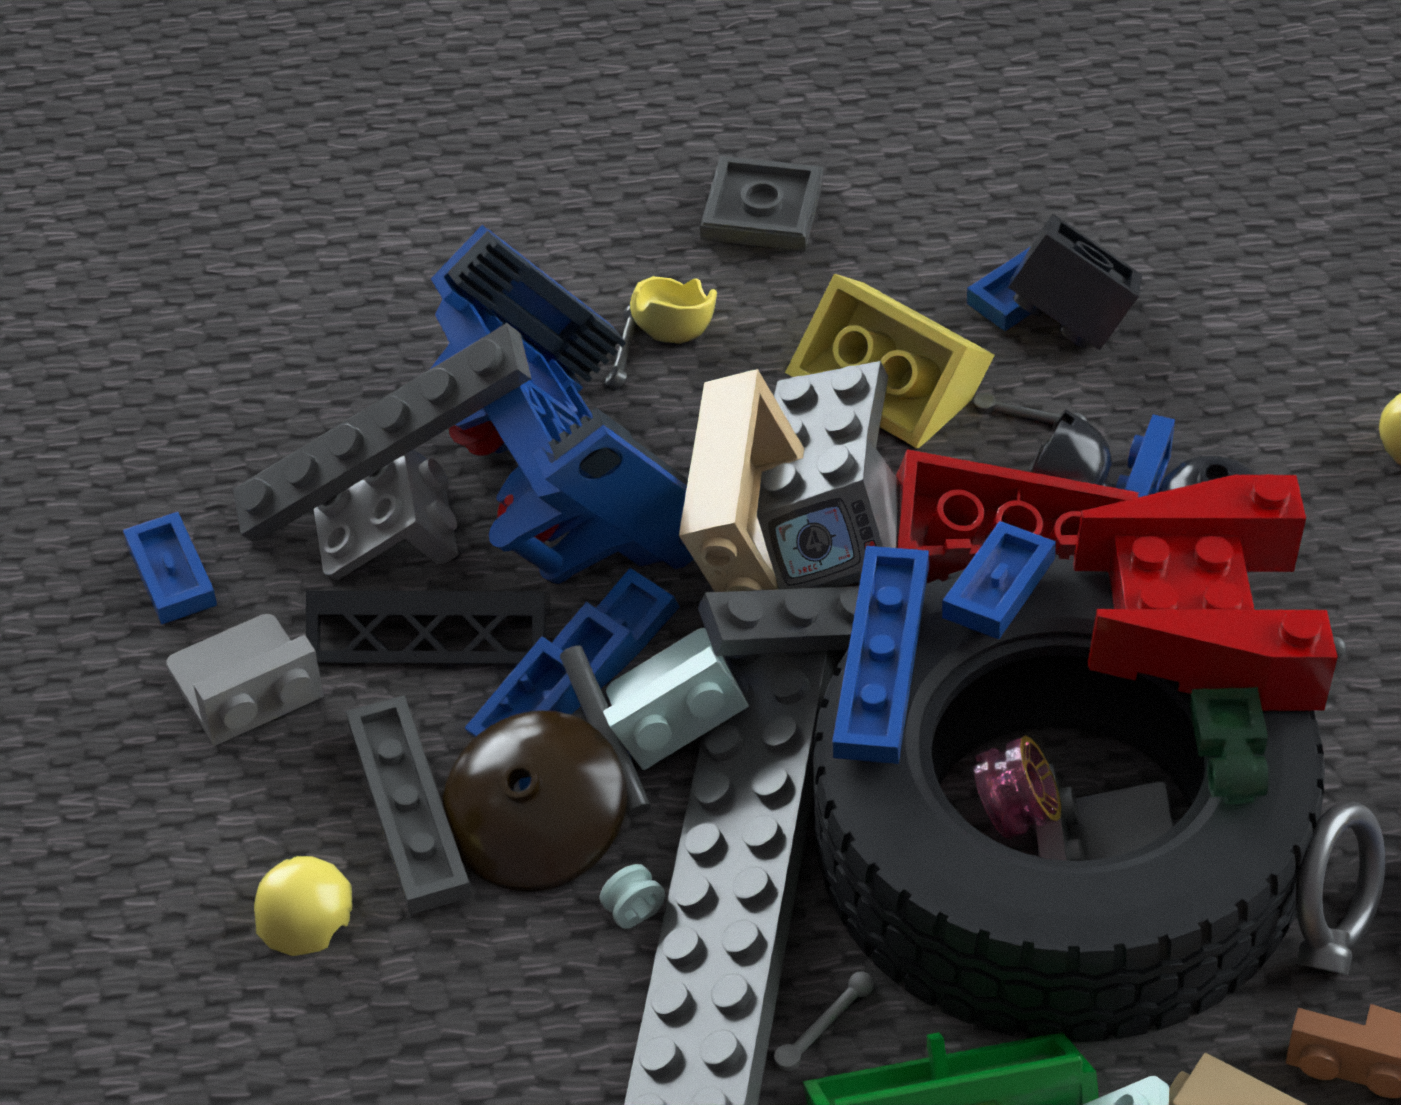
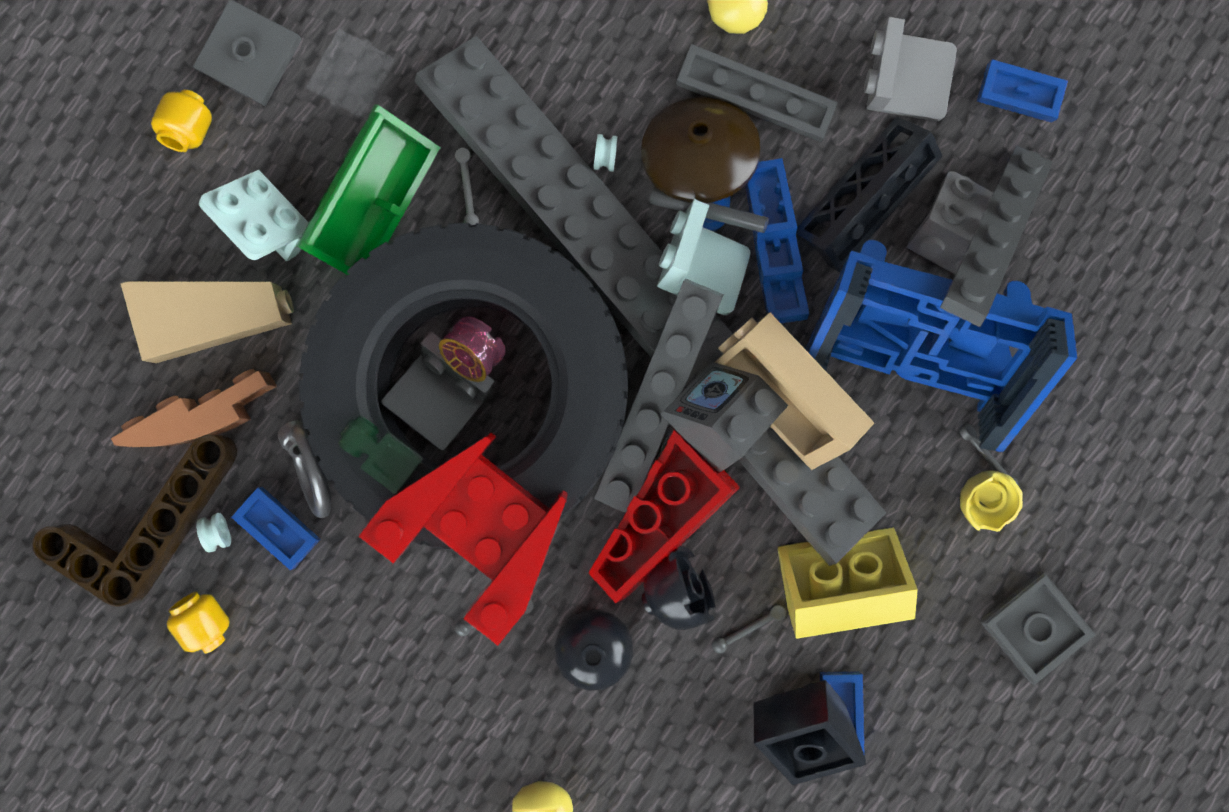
camera: 130 degrees right, 40 degrees up
blue plate [832,546,929,764] -> none
blue plate [942,521,1056,639] -> none
blue plate [1116,414,1175,497] -> none

